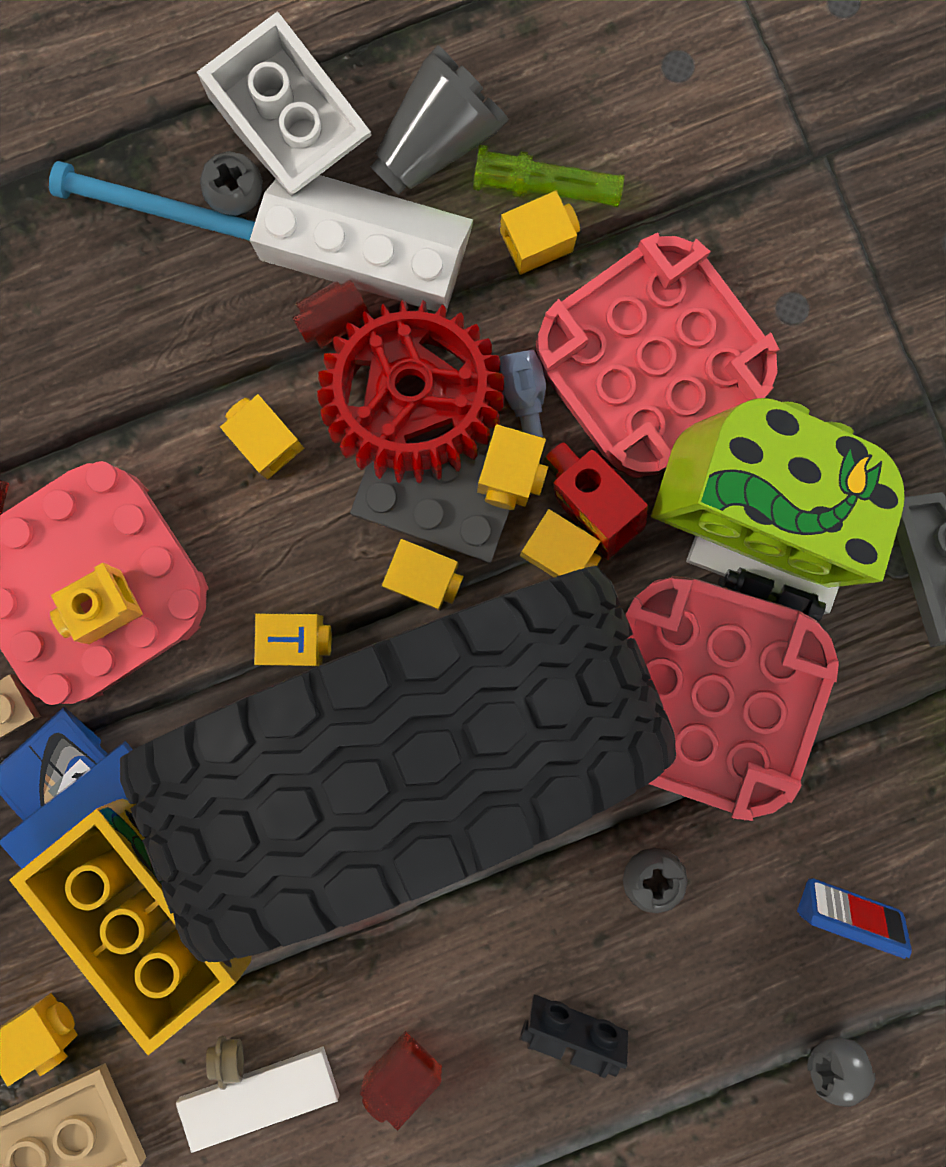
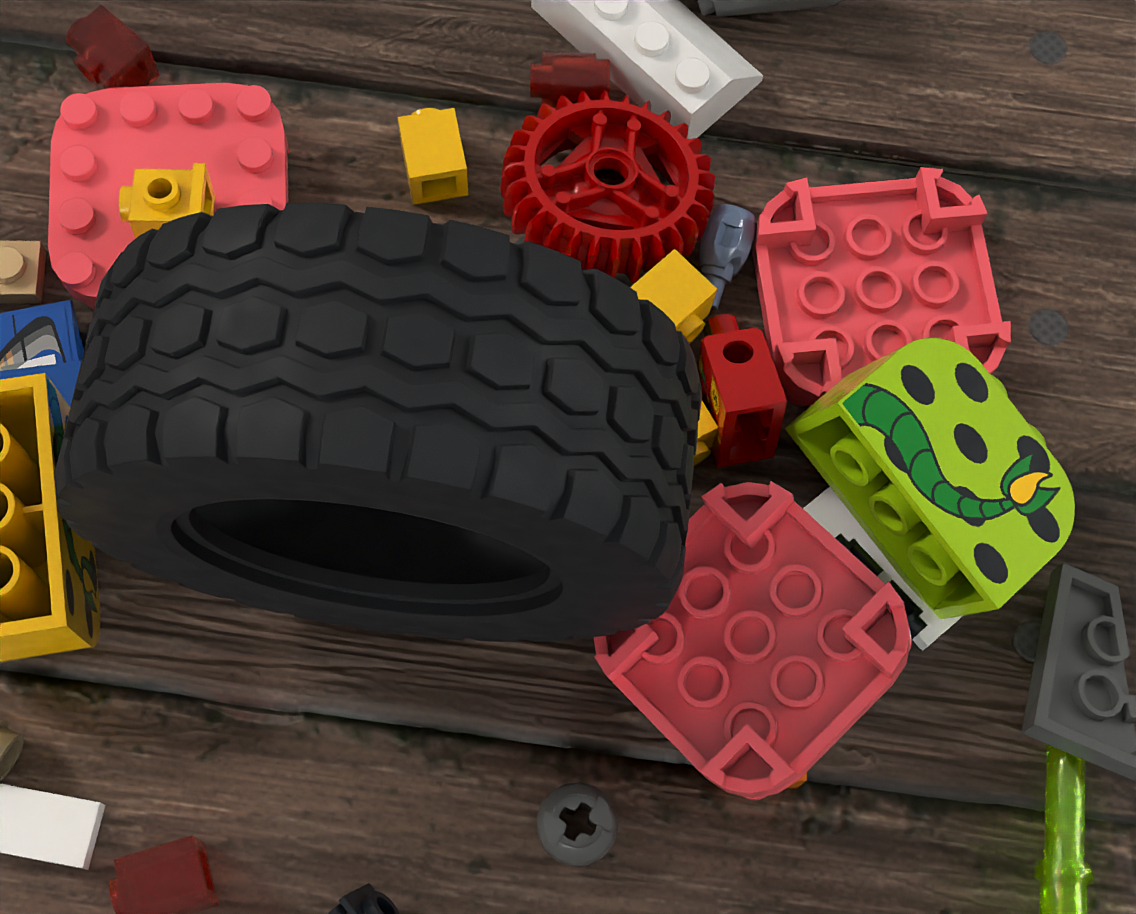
camera: 25 degrees right, 15 degrees down
clear neon green pin [473,145,624,207] -> none
yellow brick [500,190,580,275] -> none

